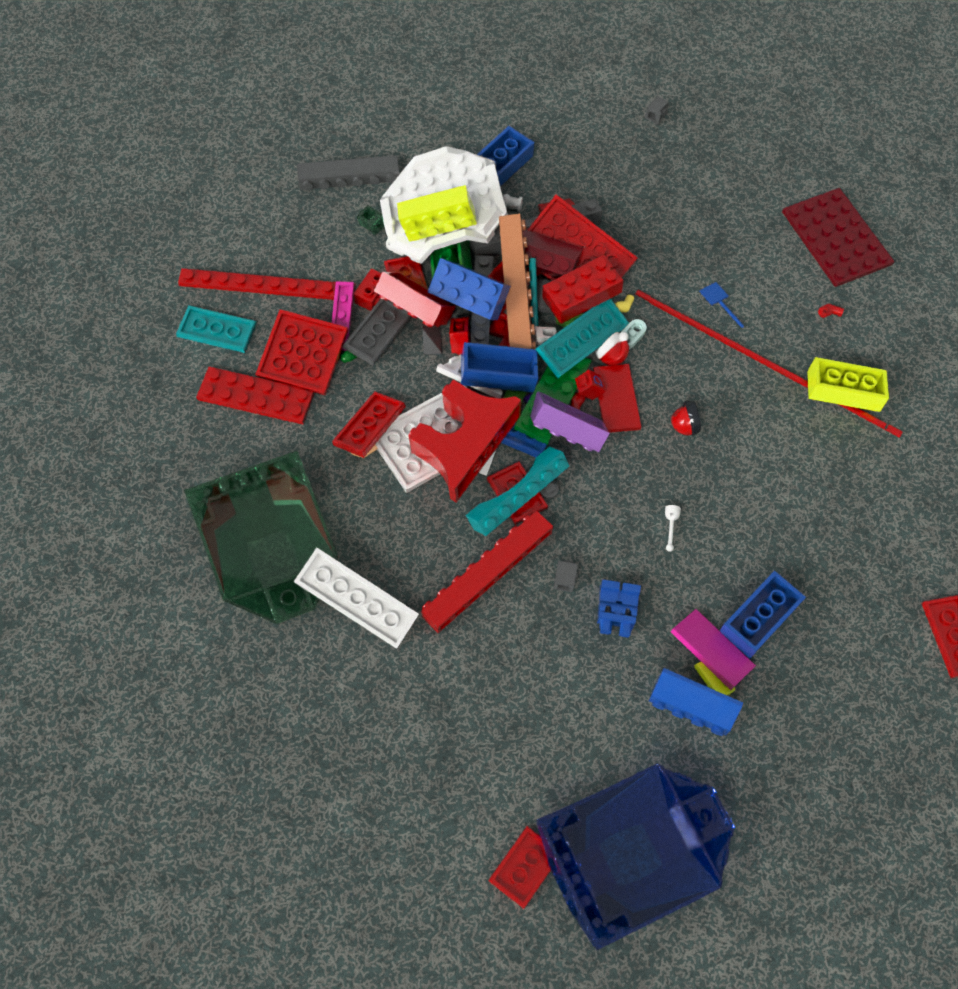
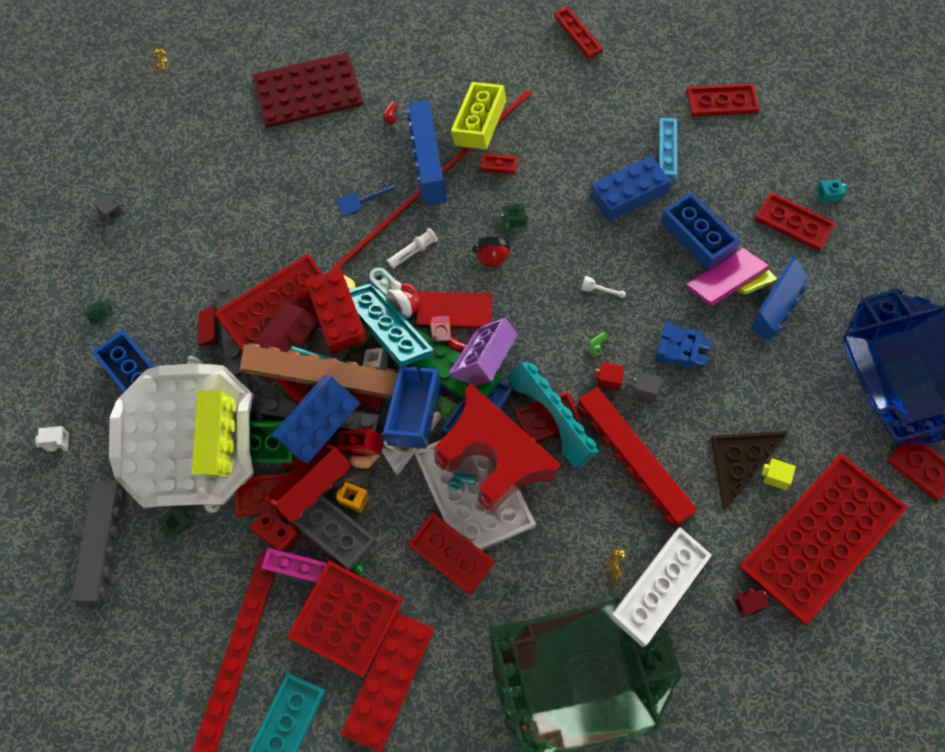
camera: 75 degrees left, 0 degrees up
none -> white brick [35,426,69,451]
none -> clear green brick [83,299,113,324]
none -> clear yellow arm [154,48,167,69]
none -> light orange brick [336,481,369,514]
none -> light nougat arm [350,455,380,469]
none -> white pin [387,228,438,269]
none -> blue brick [406,100,447,206]
none -> teal arm [447,473,477,491]
none -> red plate [481,154,517,175]
none -> clear green brick [500,203,528,229]
none -> bright green arm [589,332,608,357]
none -> blue brick [590,156,671,222]
none -> red brick [595,362,625,391]
none -> clear yellow arm [607,548,626,580]
none -> medium azure plate [659,118,677,179]
none -> dark brown tile [711,431,788,510]
none -> dark red brick [733,589,769,618]
none -> red plate [738,454,908,626]
none -> red tile [754,192,836,252]
none -> neon yellow brick [761,458,796,490]
none -> teal brick [816,179,847,204]

